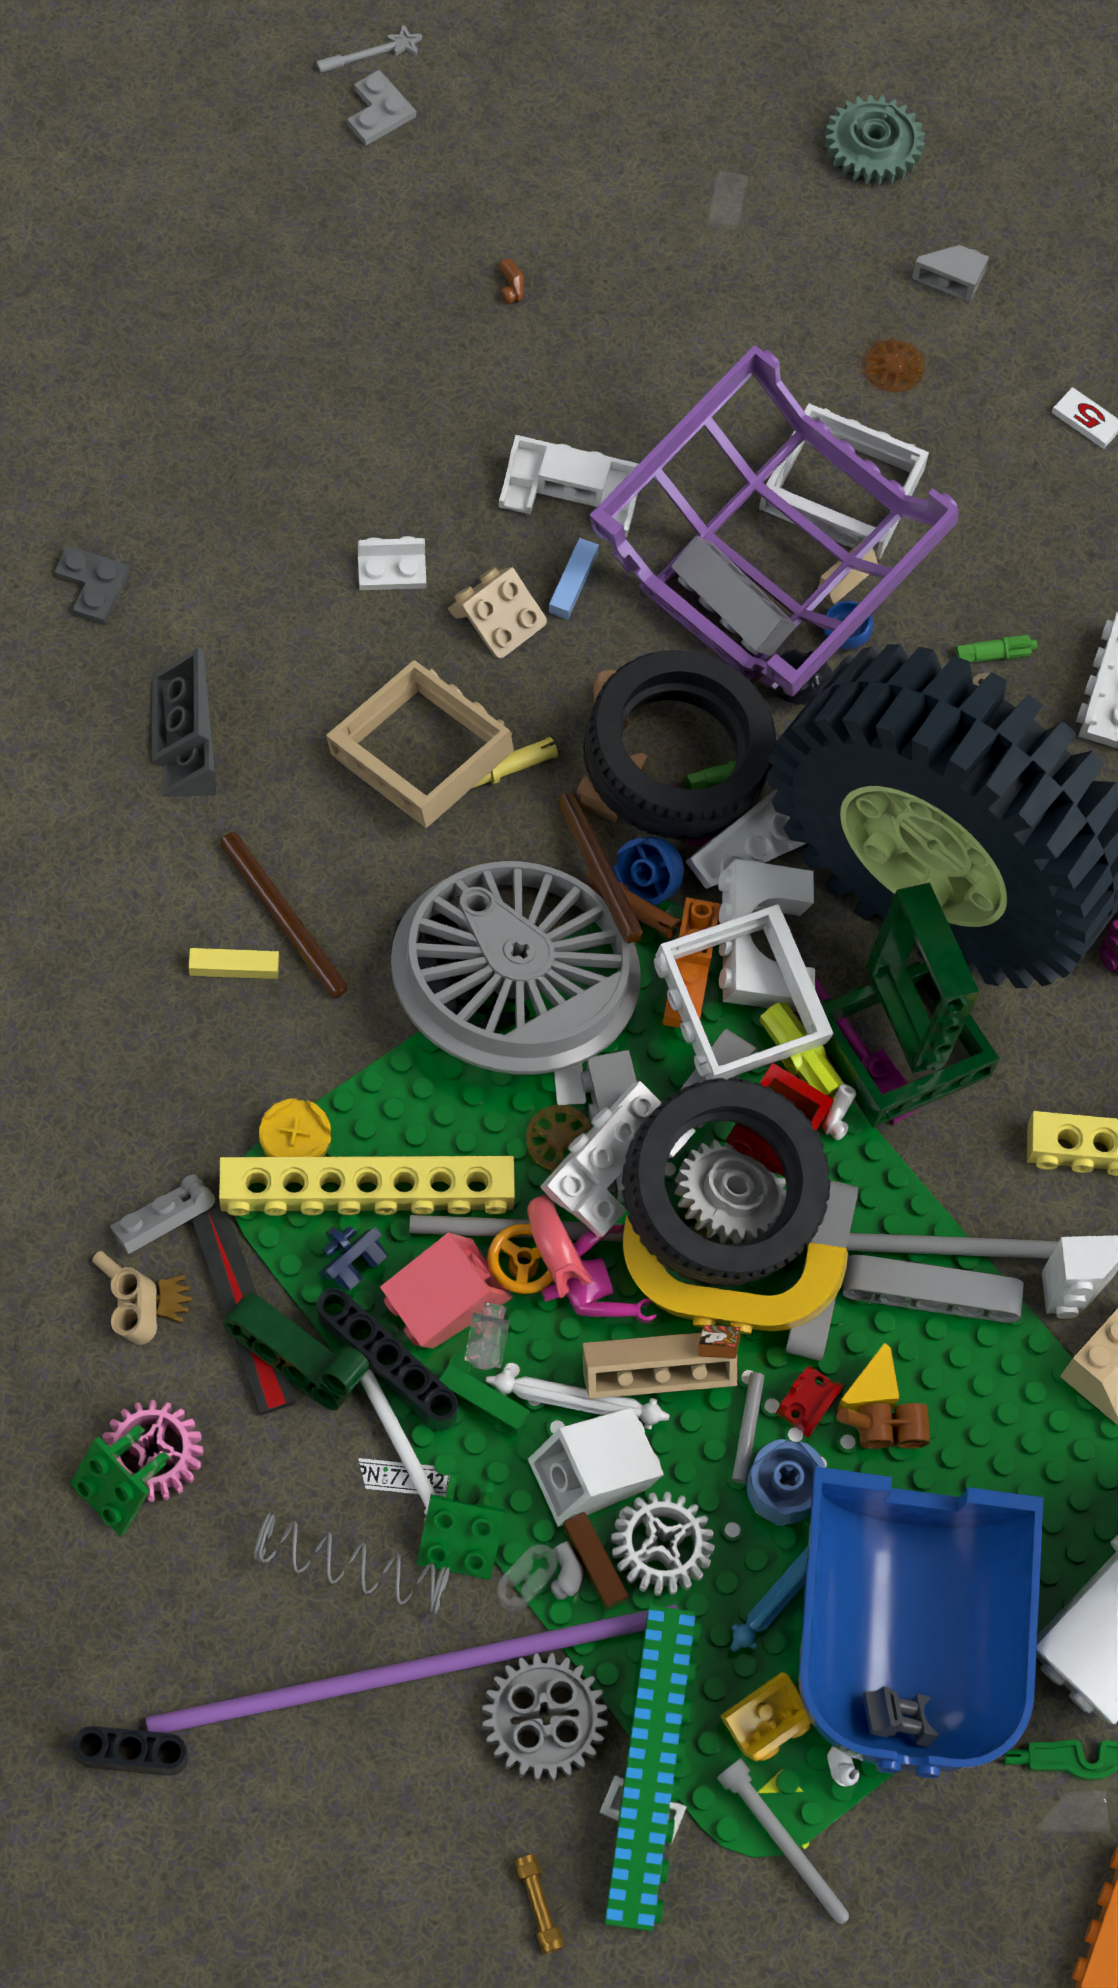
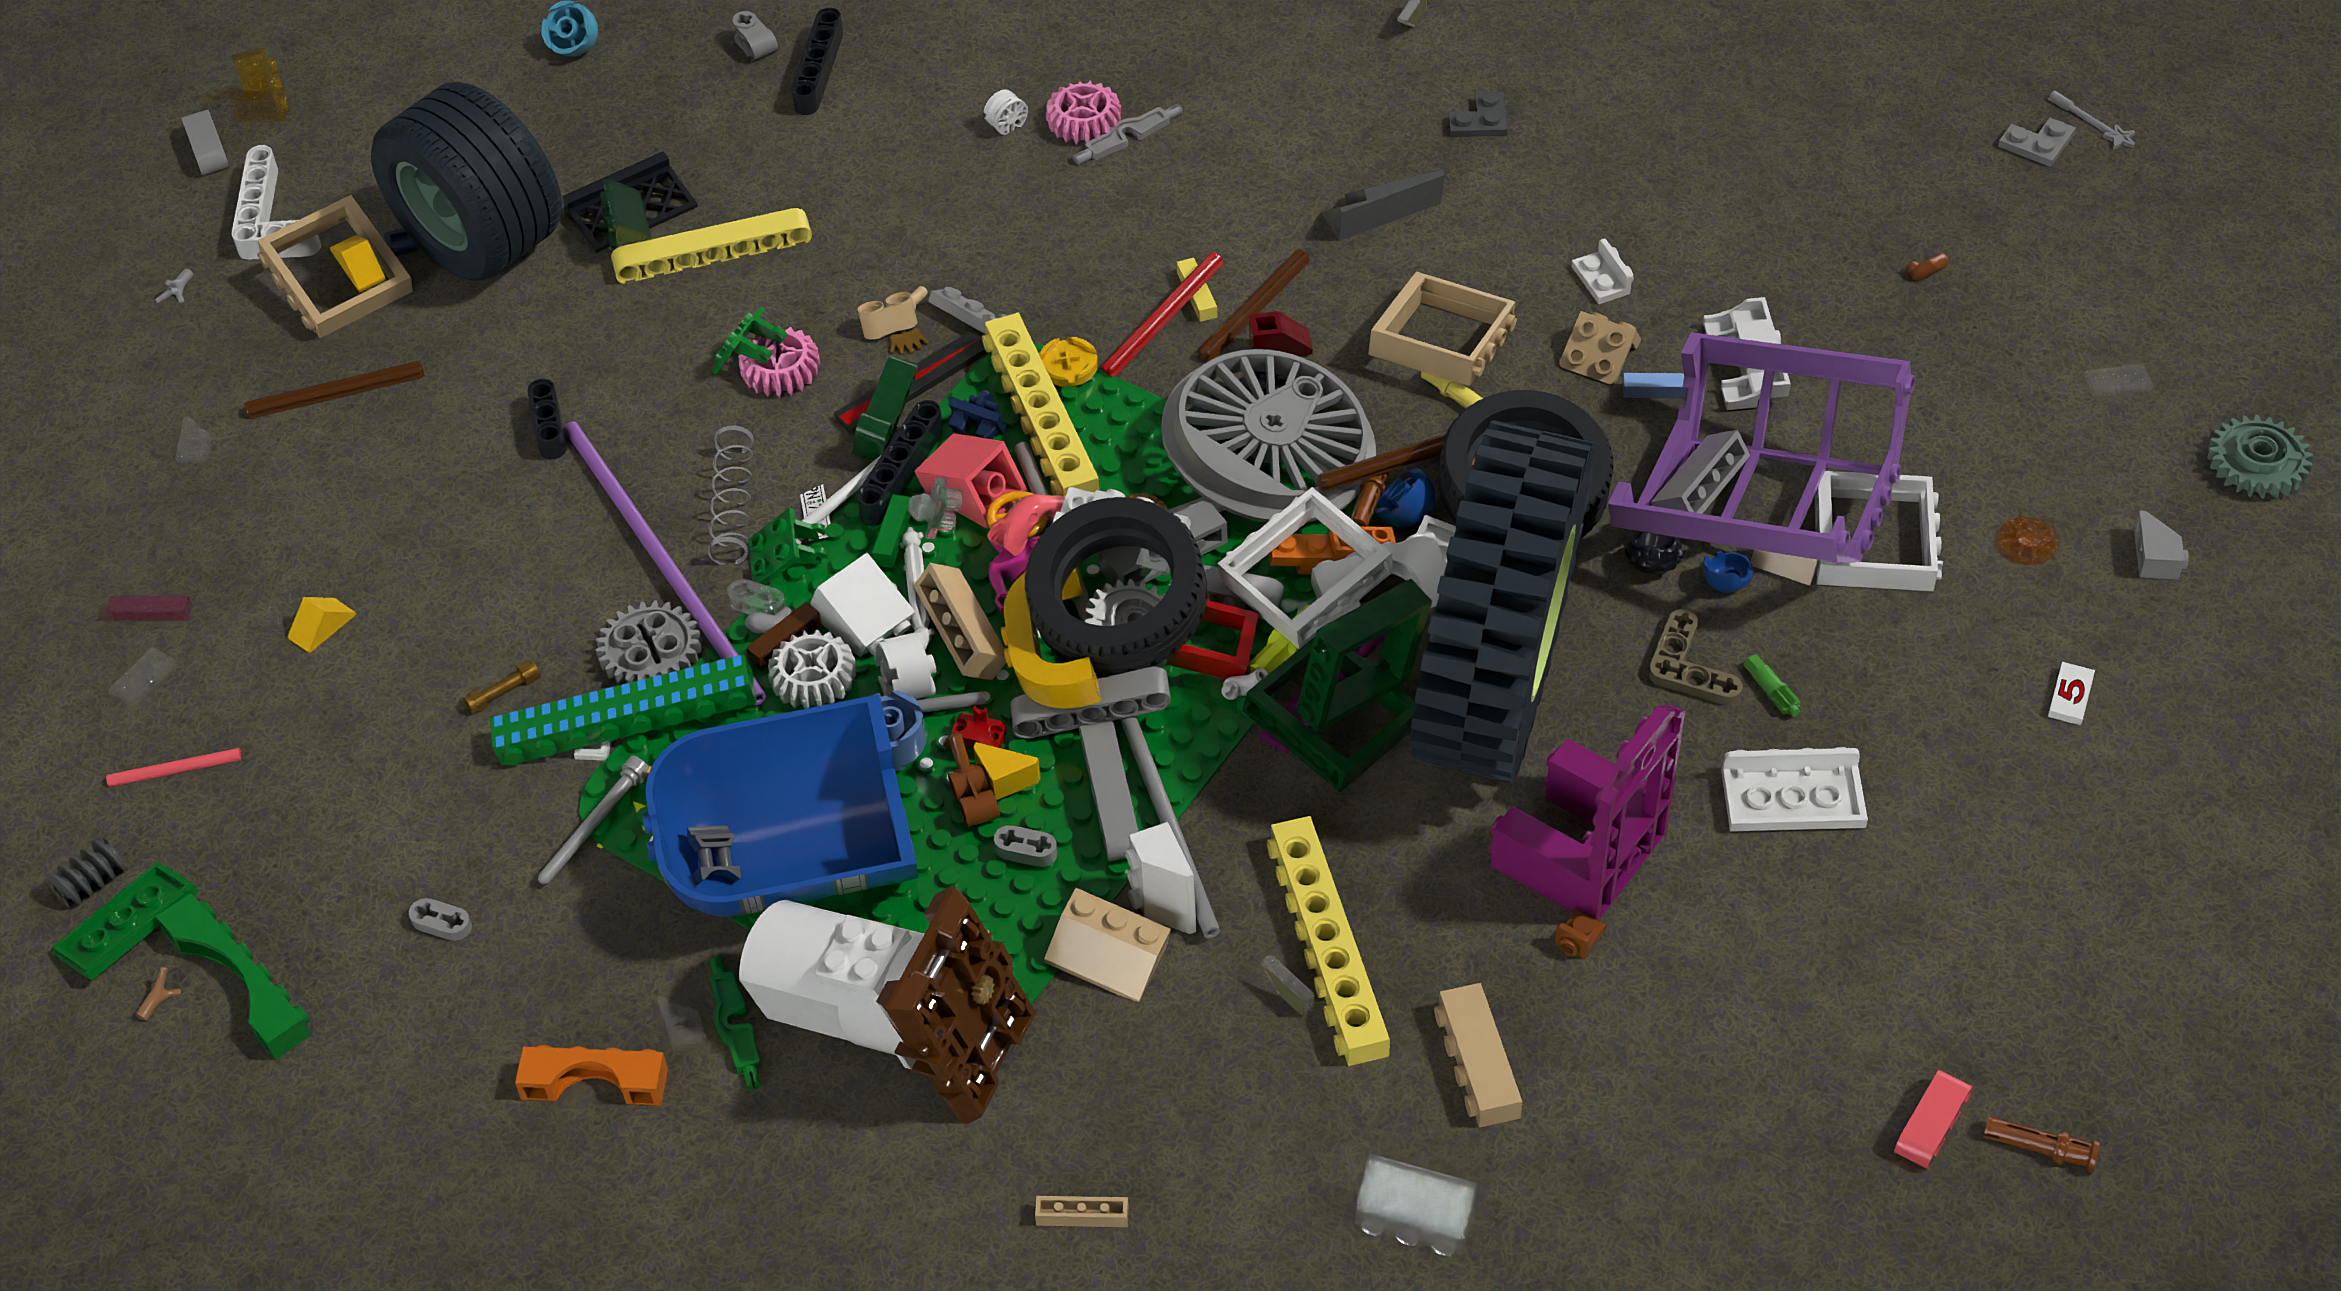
camera: 80 degrees right, 15 degrees down
dark orange tile [699,1325,740,1359] -> none
none -> white brick [874,631,936,699]
none -> light grey beam [994,826,1057,867]
none -> red axle [1101,252,1224,377]
none -> dark red slope [1249,311,1313,356]

